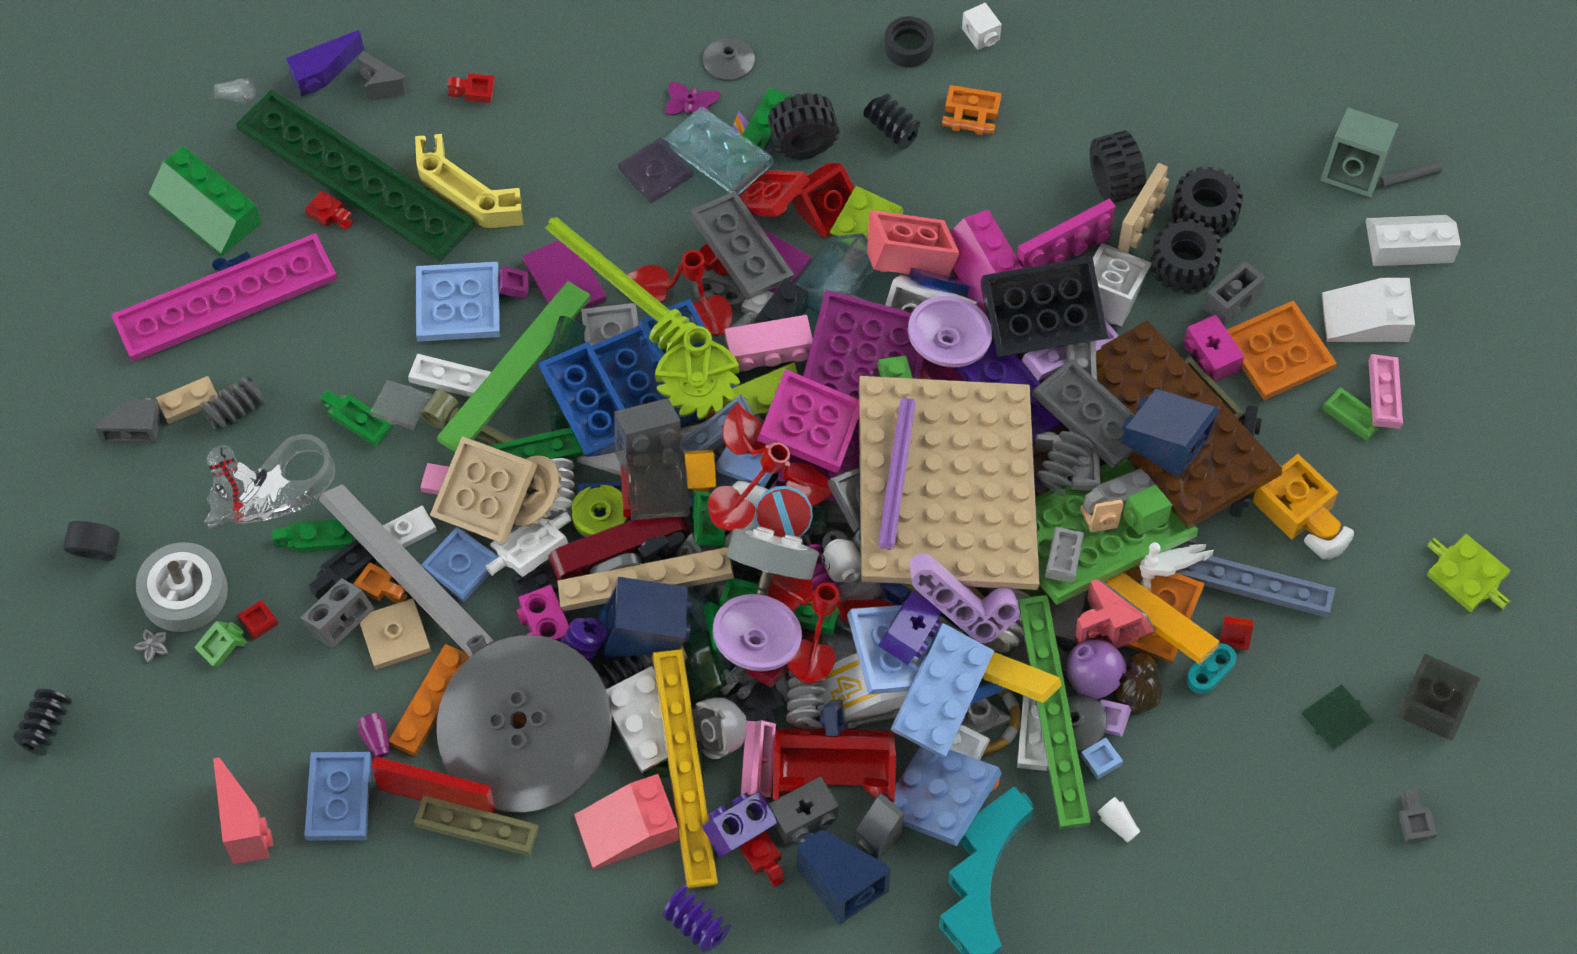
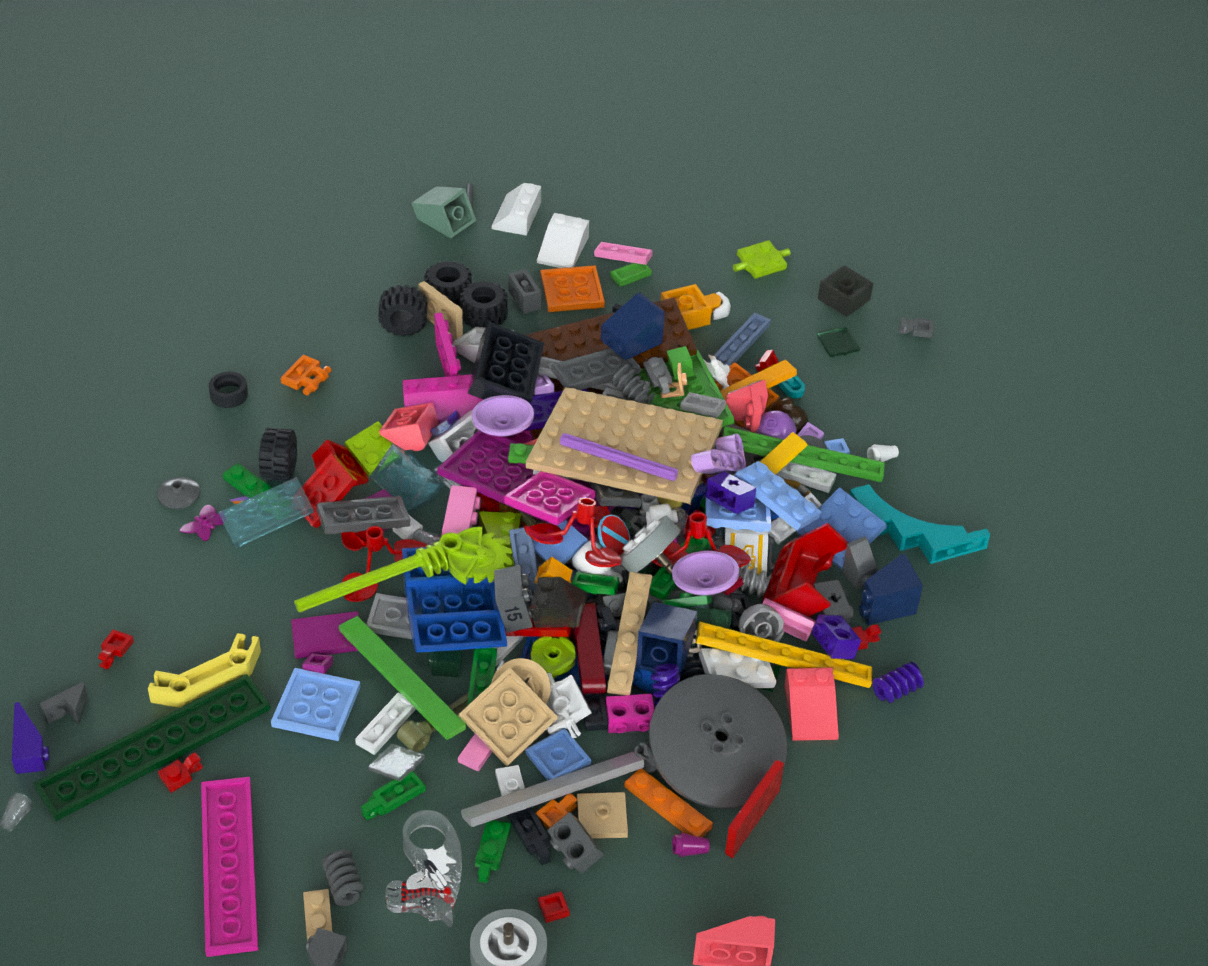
camera: 75 degrees left, 15 degrees down
green slope [148,146,262,256] -> none
bright green bracket [194,621,248,668] -> none
clear blue hand [212,251,250,272] -> none
medium blue plate [304,752,372,841] -> none
olive plate [414,795,539,857] -> none
clear green tile [546,316,586,360] -> none
clear purple tile [618,137,693,204] -> none
dark grey plate [693,273,746,310] -> none
black brick [755,279,808,324] -> none
dark blue plate [820,699,846,736] -> none
black piece [863,93,921,150] -> none
white brick [962,3,1002,50] -> none
dark pink brick [1184,315,1244,382] -> none

